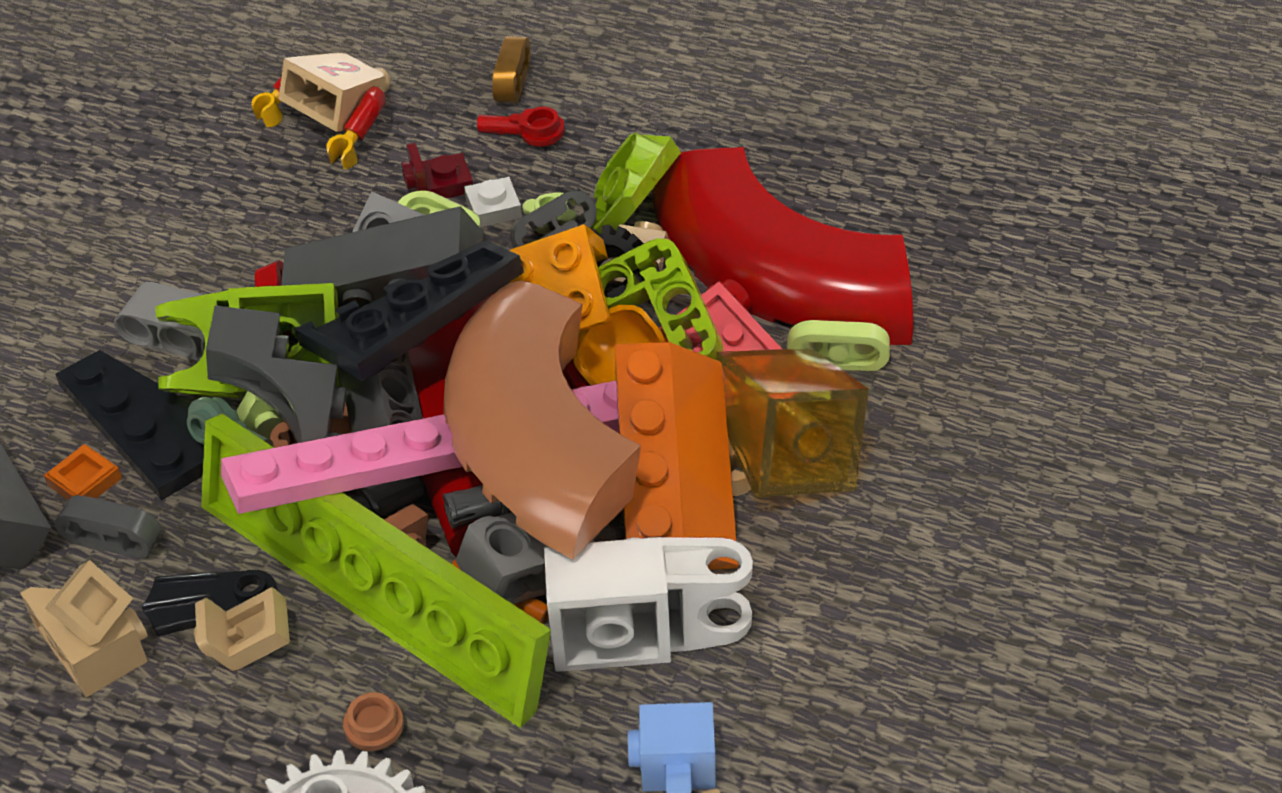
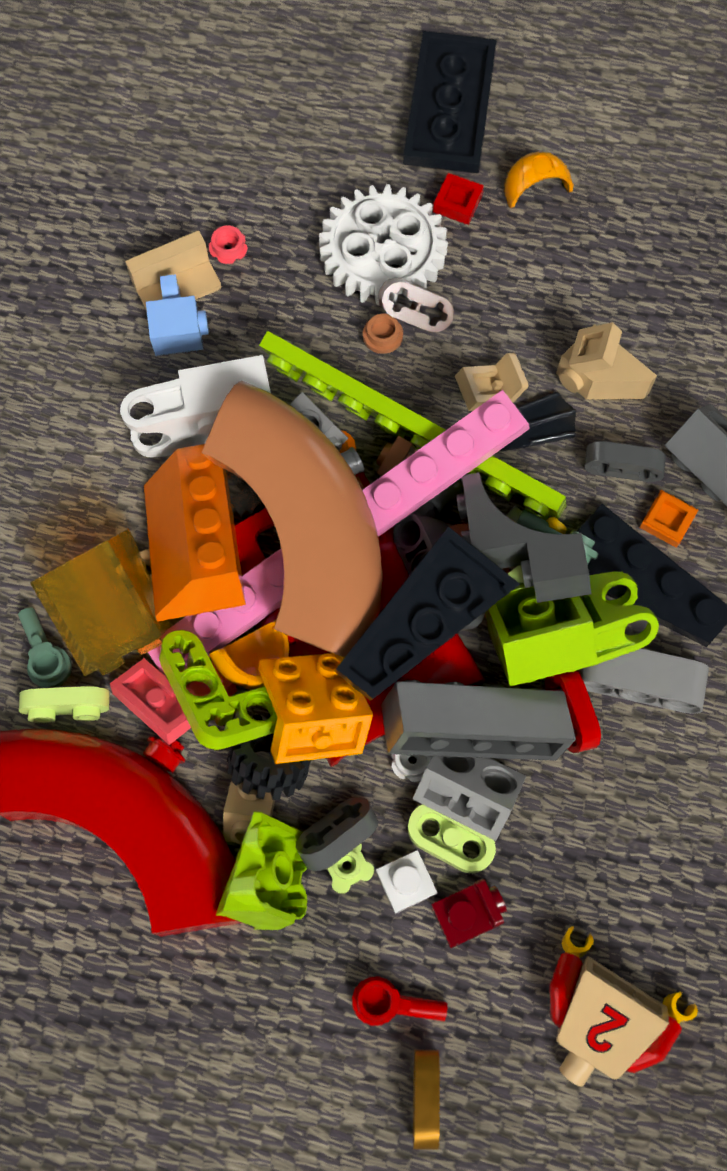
camera: 170 degrees right, 25 degrees up
none -> sand green plate [18,607,72,688]
none -> beam [378,278,454,333]

